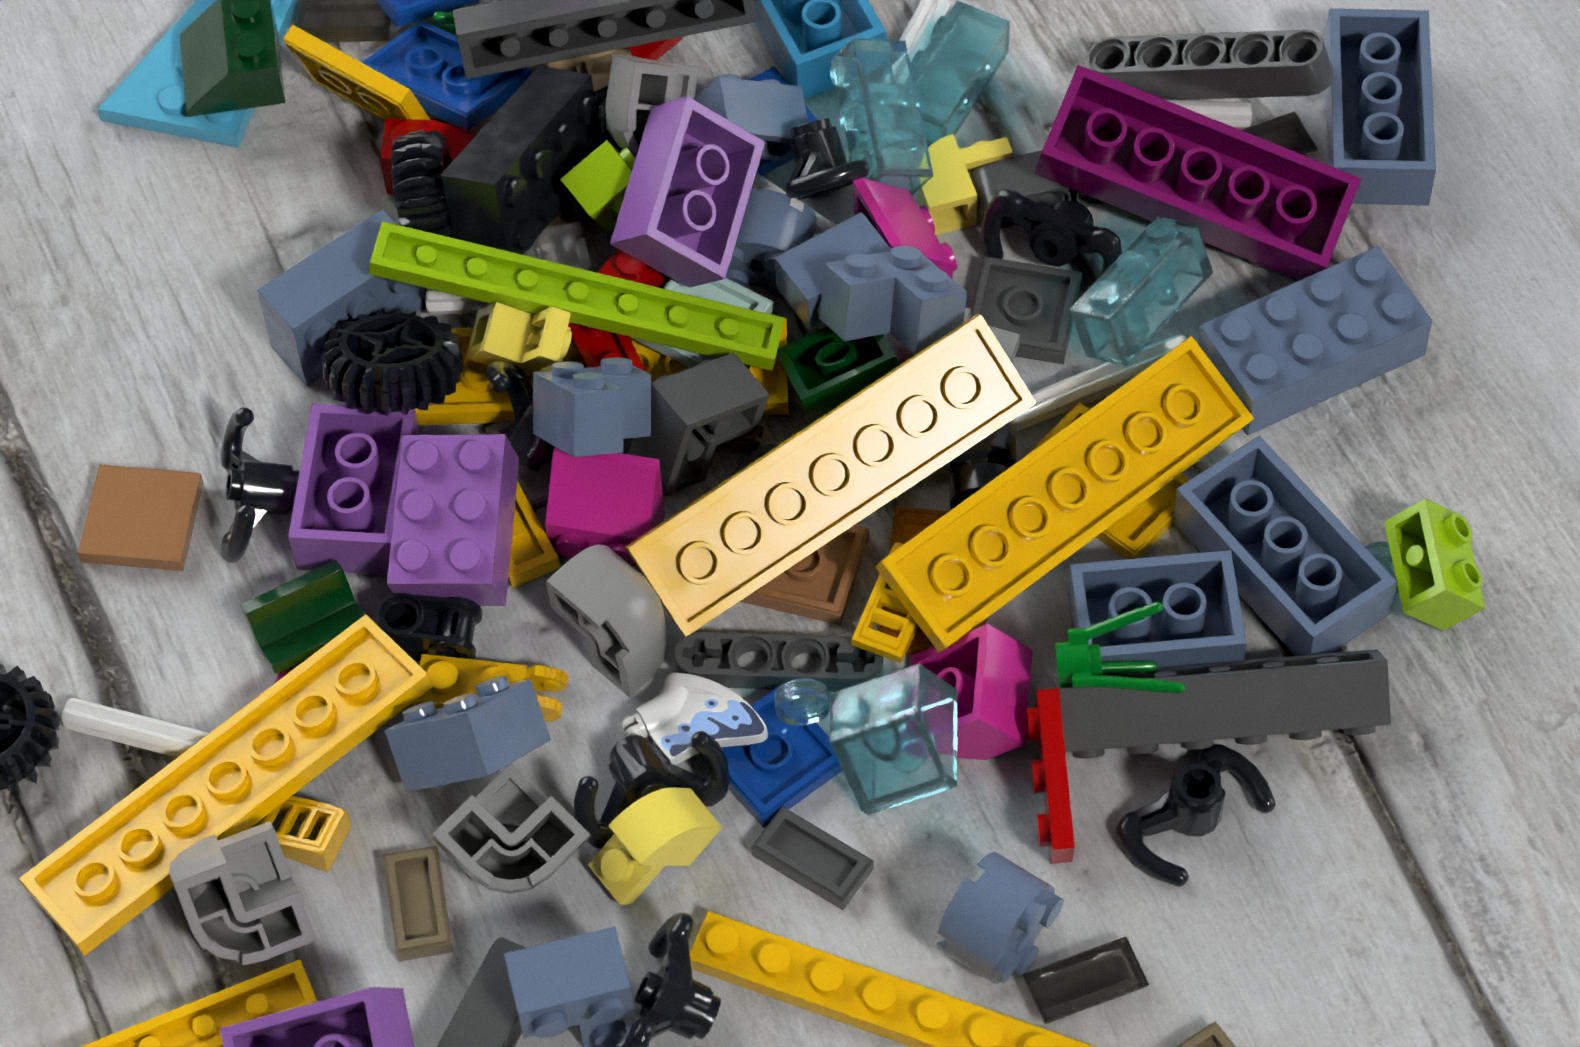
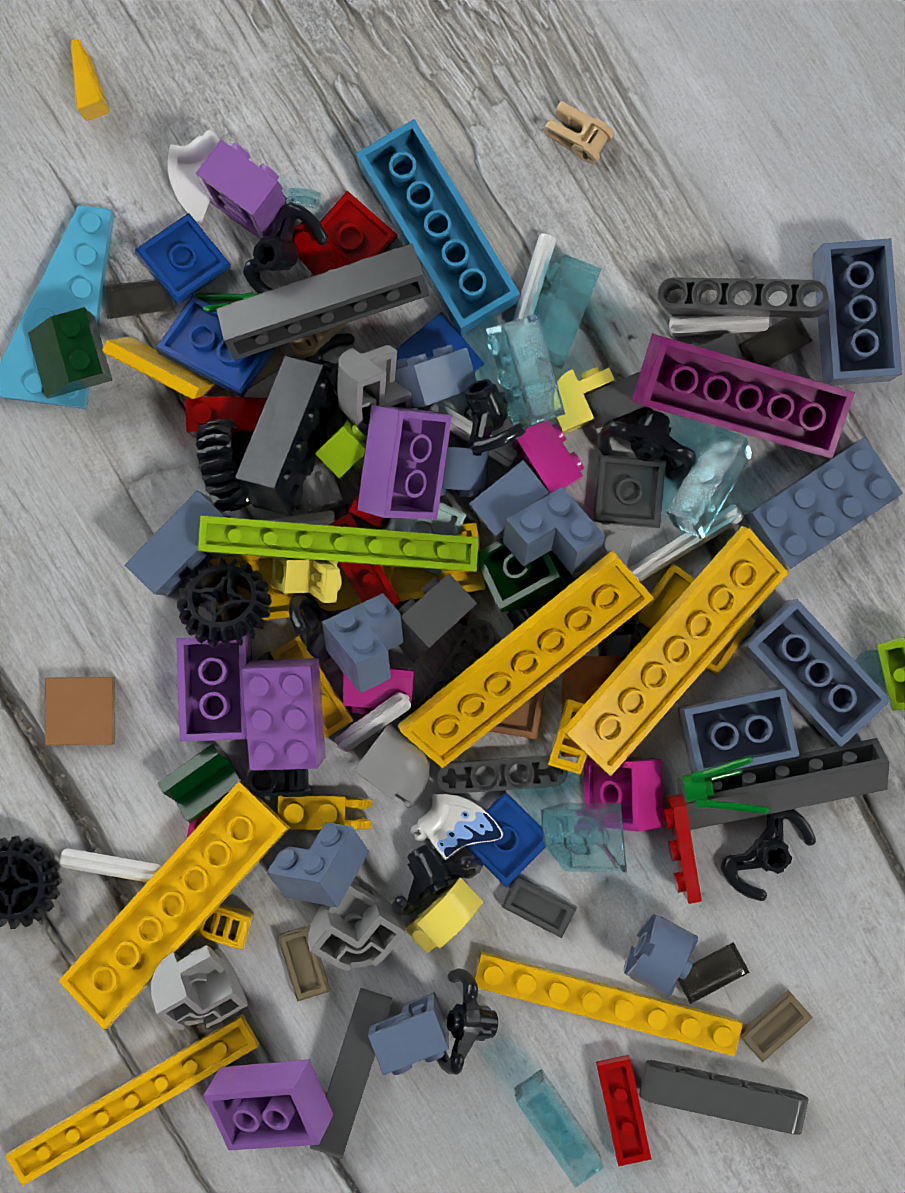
camera: 10 degrees left, 30 degrees up
black piece [220,407,300,563] -> none
clear light blue tile [774,678,830,726] -> none
none -> white axle [335,692,411,753]

